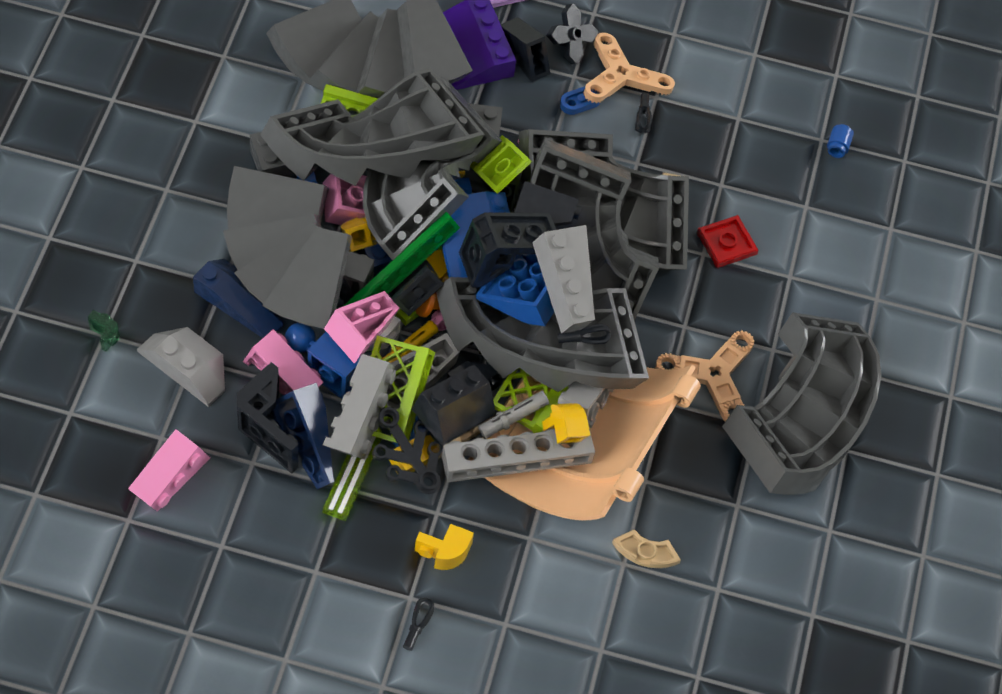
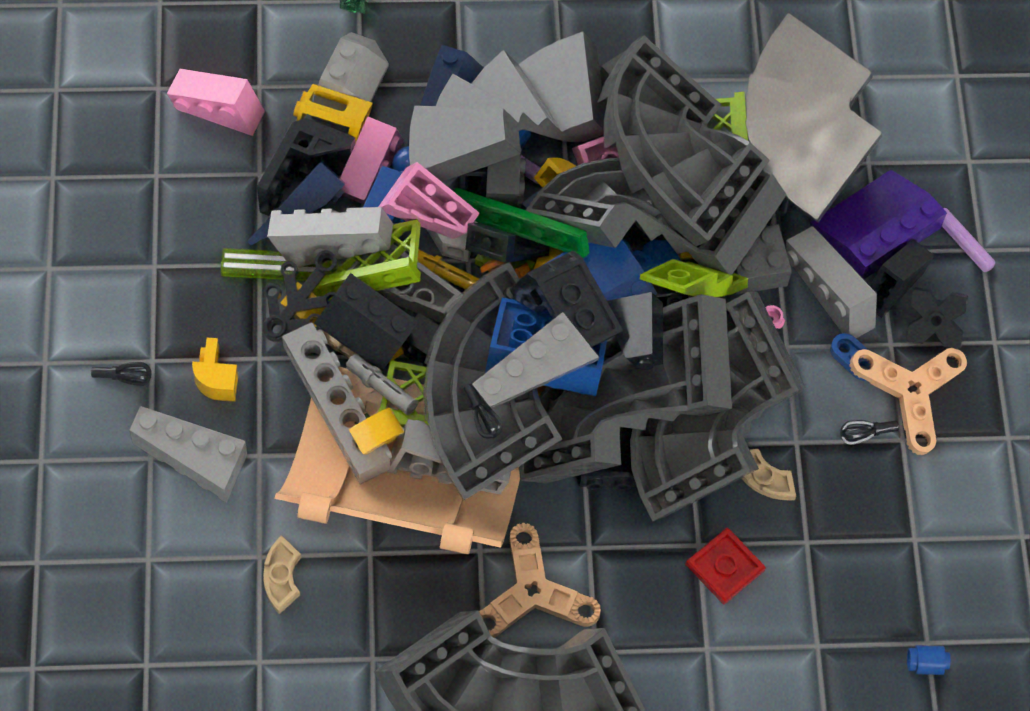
camera: 75 degrees right, 5 degrees up
none -> light grey wedge [130,406,247,503]
none -> yellow window [293,84,372,144]
none -> light grey wedge [786,226,877,338]

